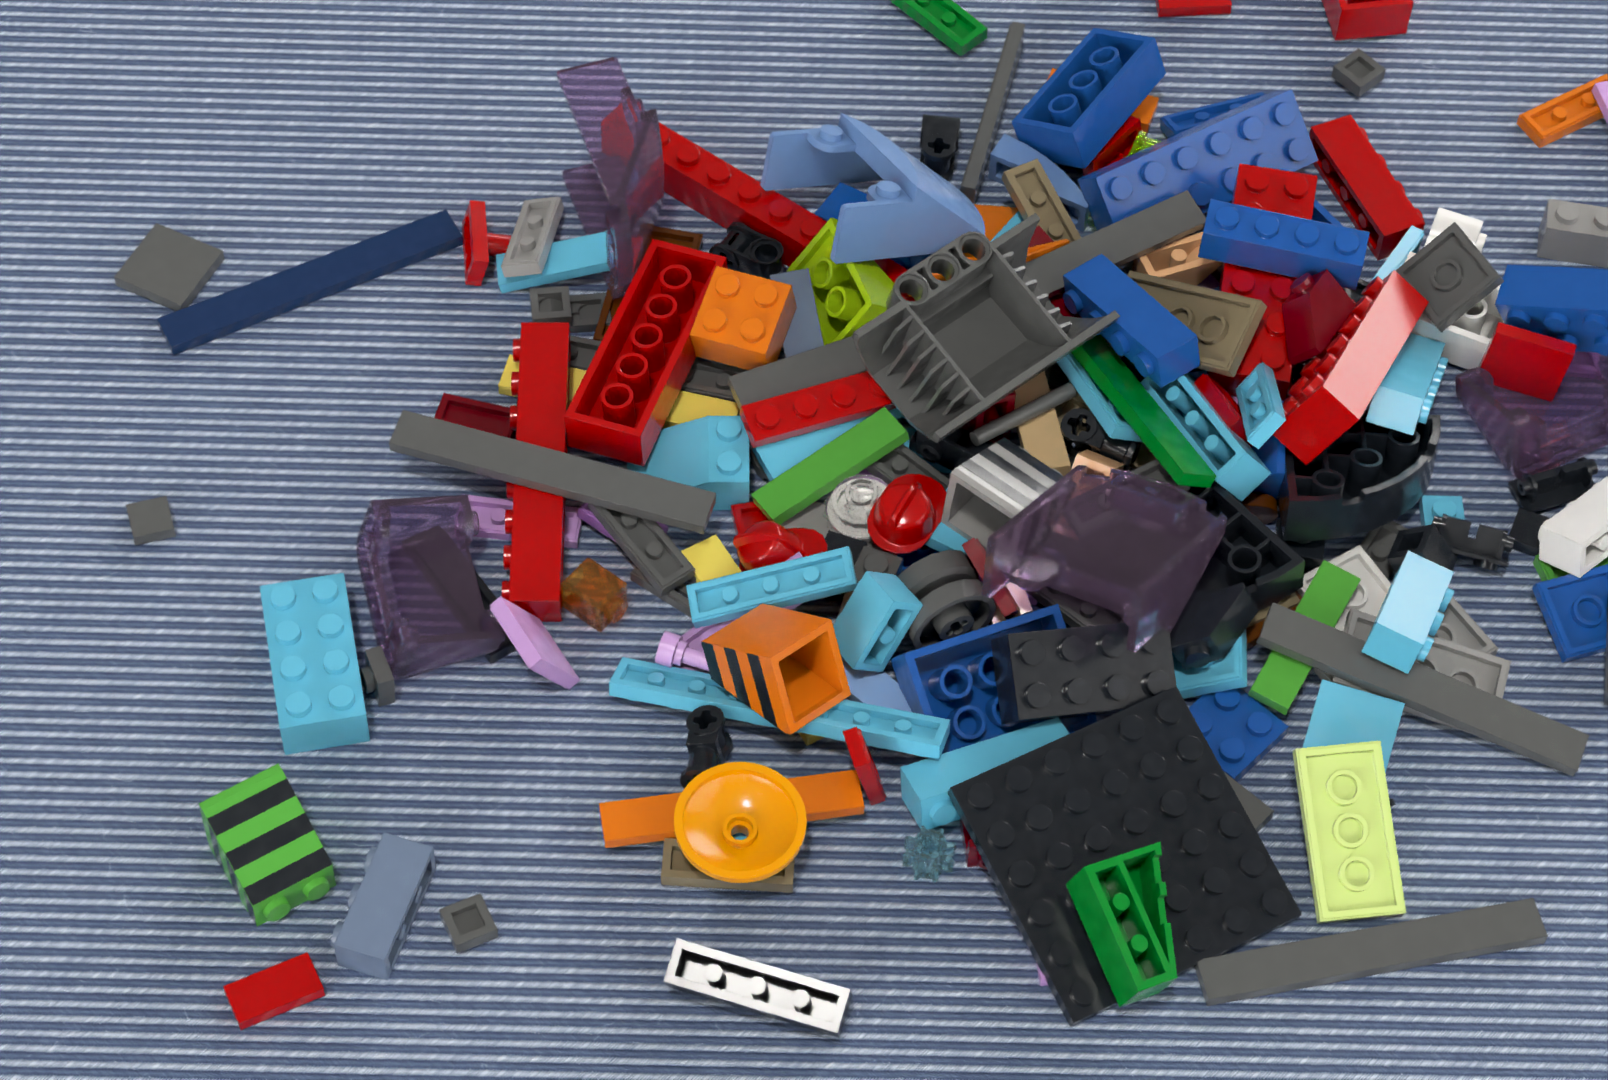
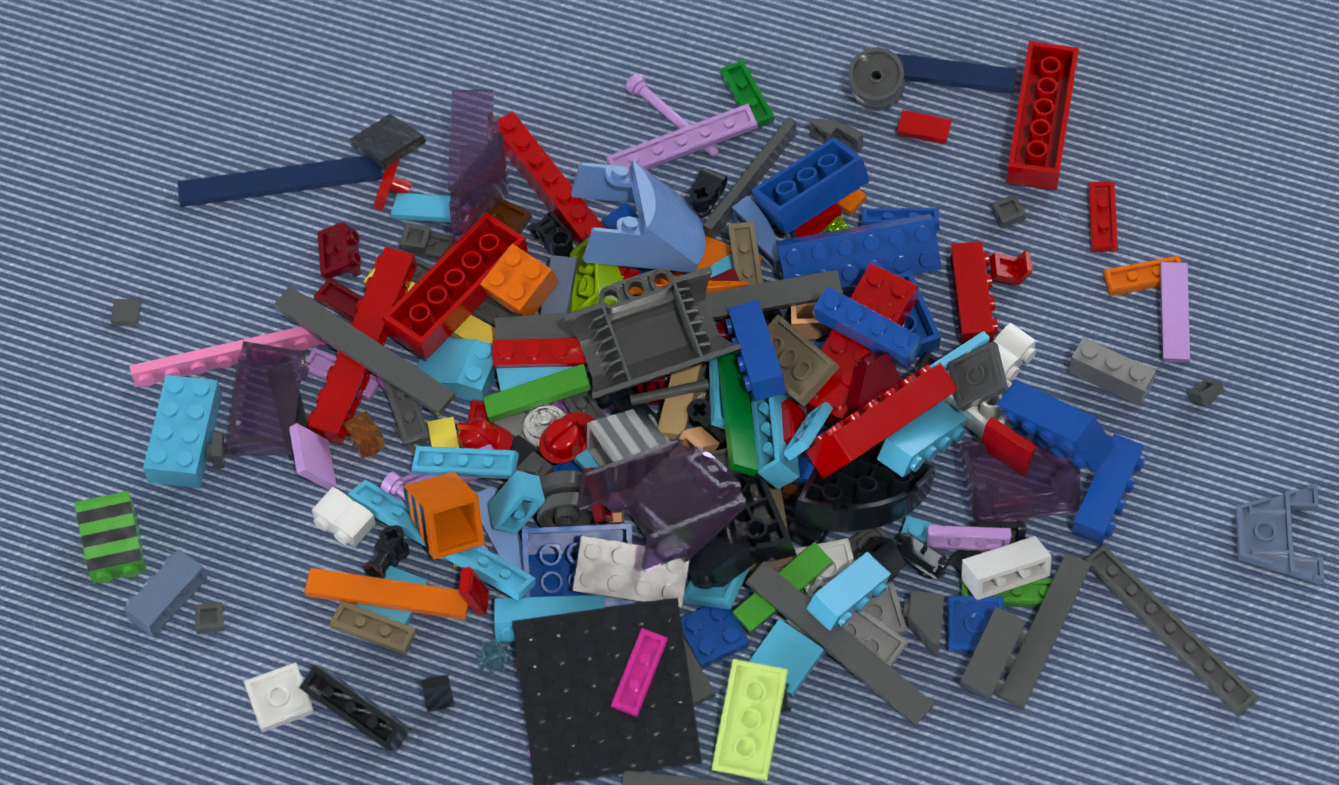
camera: 25 degrees right, 5 degrees up
dark grey tile [114,223,224,311] -> none
red tile [223,952,325,1030] -> none
light grey tile [501,197,564,278] -> none
light orange dish [674,762,807,883] -> none
green wedge [1066,841,1177,1008] -> none
none -> bright pink plate [130,326,329,387]
none -> white tile [244,662,314,732]
none -> white brick [311,487,376,547]
none -> dark red bracket [317,222,362,280]
none -> clear smoke tile [348,114,426,168]
none -> black tile [421,675,455,712]
none -> lavender tile [606,104,758,170]
none -> dark pink tile [611,628,668,717]
none -> lavender piece [625,73,719,157]
none -> dark grey slope [810,118,863,153]
none -> dark grey slope [903,591,944,656]
none -> lavender tile [926,525,1011,551]
none -> red bracket [989,251,1033,285]
none -> red tile [1088,181,1118,252]

